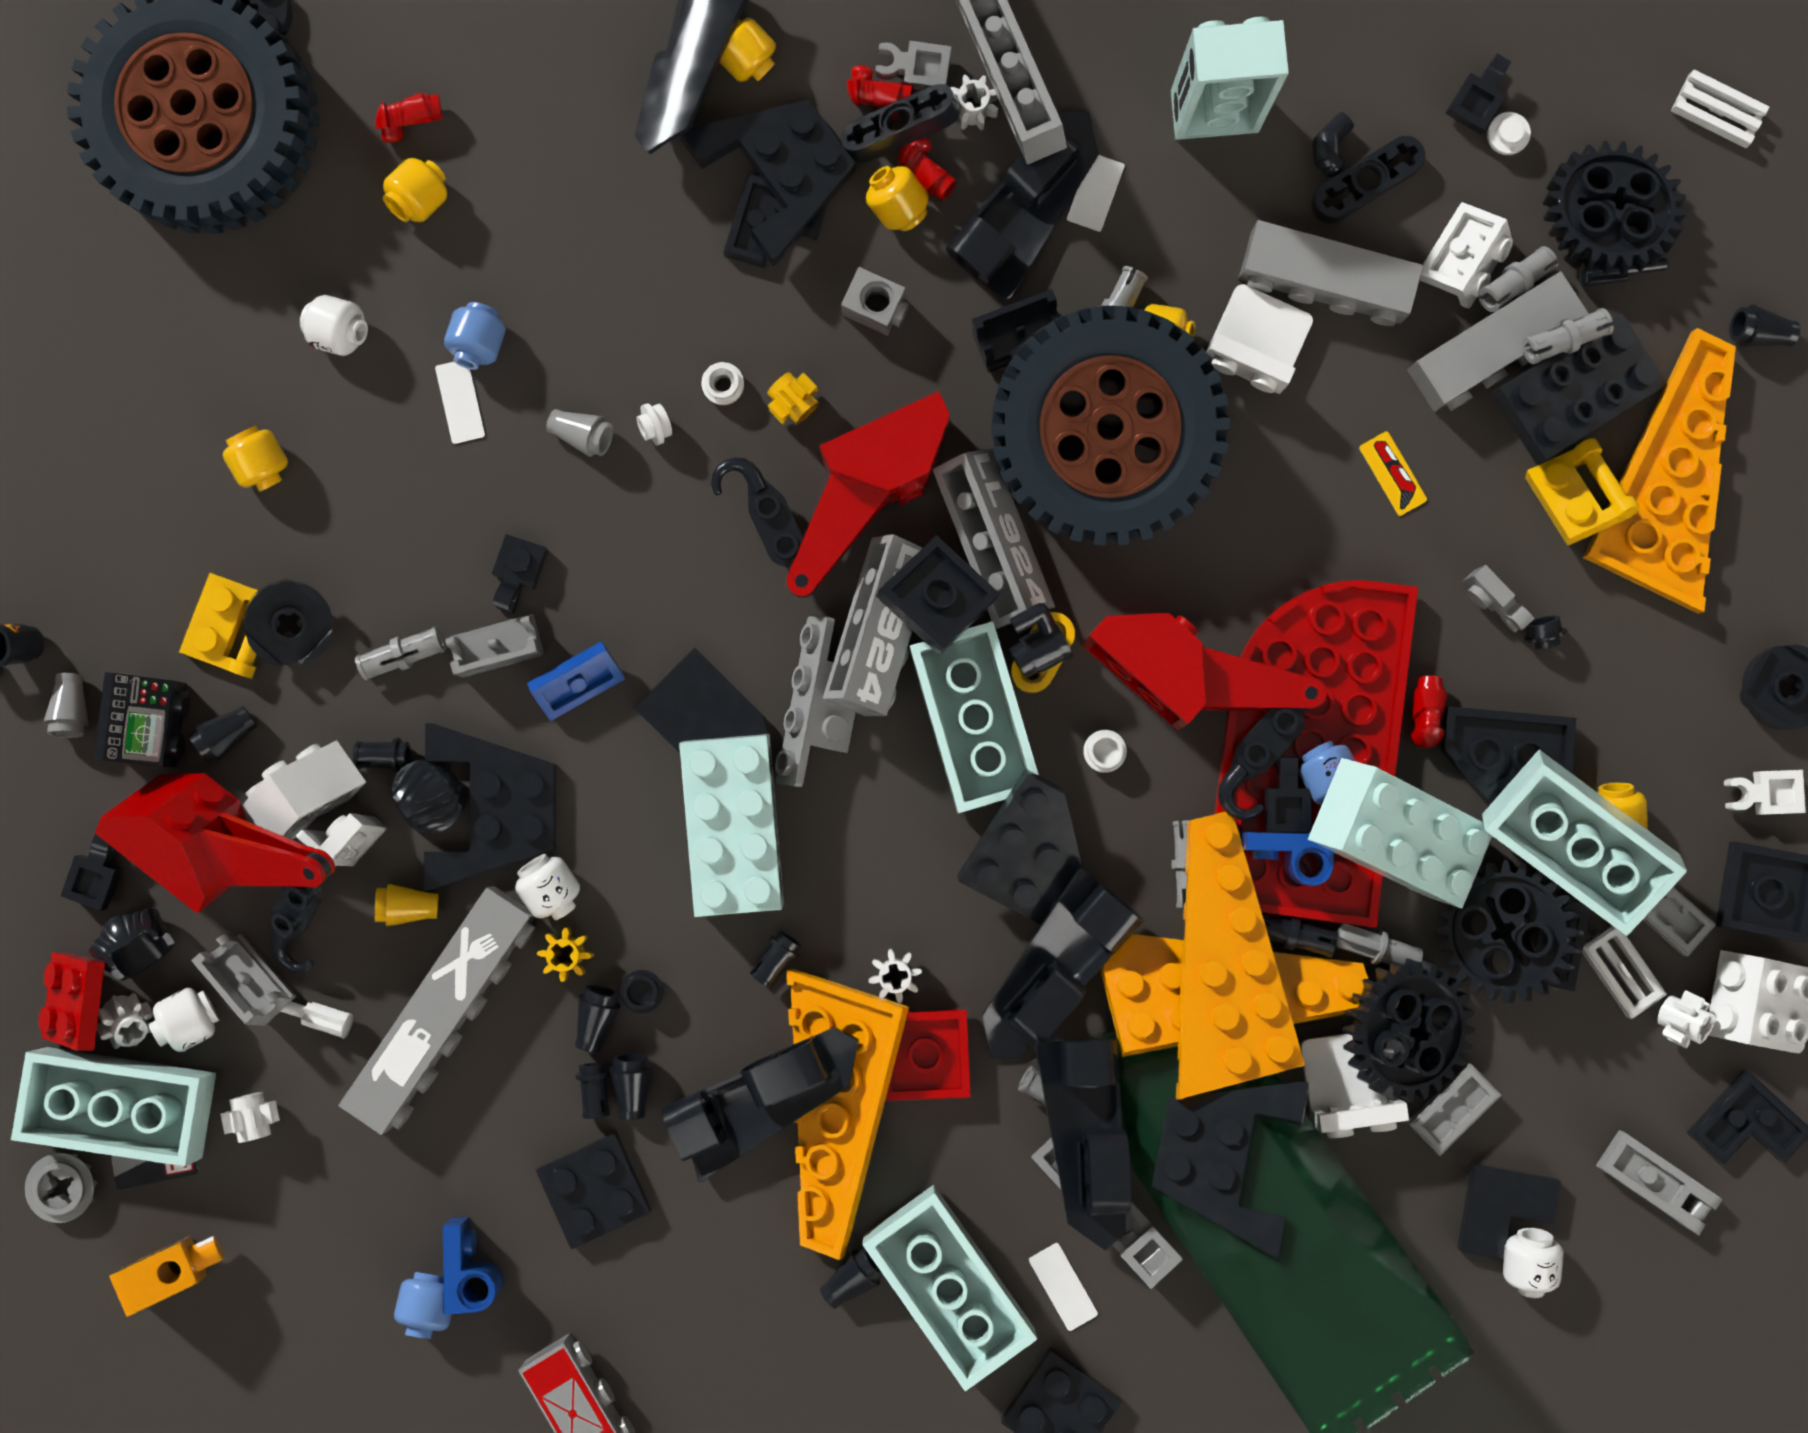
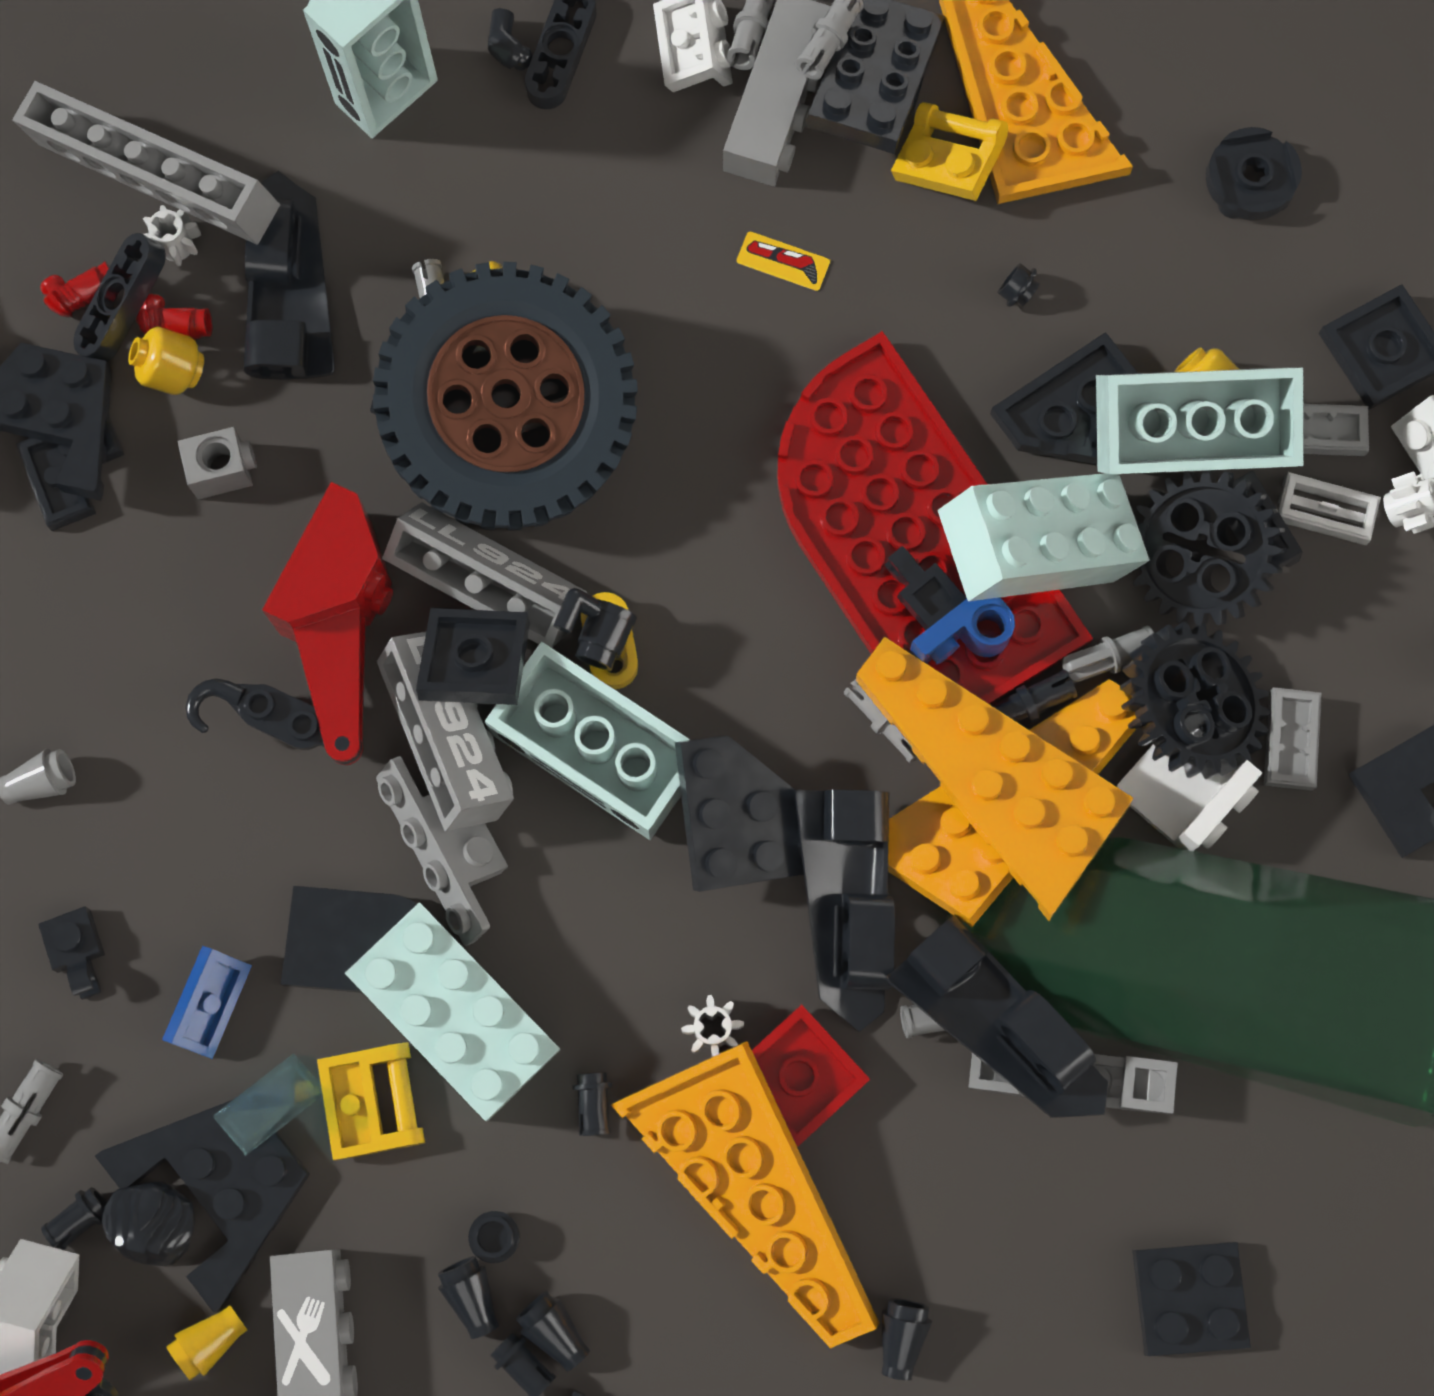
camera: 40 degrees left, 10 degrees down
white bracket [296,813,387,867] -> none
light grey hinge [445,614,545,678] -> none
white head [515,854,580,920] -> none
yellow gear [537,927,594,982] -> none
white plate [636,403,672,446] -> none
black panel [662,1026,859,1182] -> none
white plate [701,362,744,405] -> none
yellow gear [767,372,819,425] -> none
light aqua brick [863,1185,1037,1391] -> none
light grey plate [875,41,951,90] -> none
black hinge [972,289,1059,373] -> none
white sticker [1029,1243,1098,1331] -> none
white sticker [1067,155,1125,232] -> none
red slope [1082,613,1327,820] -> none
white plate [1083,730,1127,773] -> none
black wing [1152,1081,1309,1260] -> none
white bracket [1206,284,1313,394] -> none
light grey brick [1238,220,1423,326] -> none
medium blue head [1299,741,1356,805] -> none
red arm [1410,675,1448,748] -> none
light grey plate [1462,565,1534,633] -> none
white plate [1724,770,1806,815] -> none
none -> clear light blue slope [213,1053,323,1156]
none -> yellow plate [317,1042,425,1161]

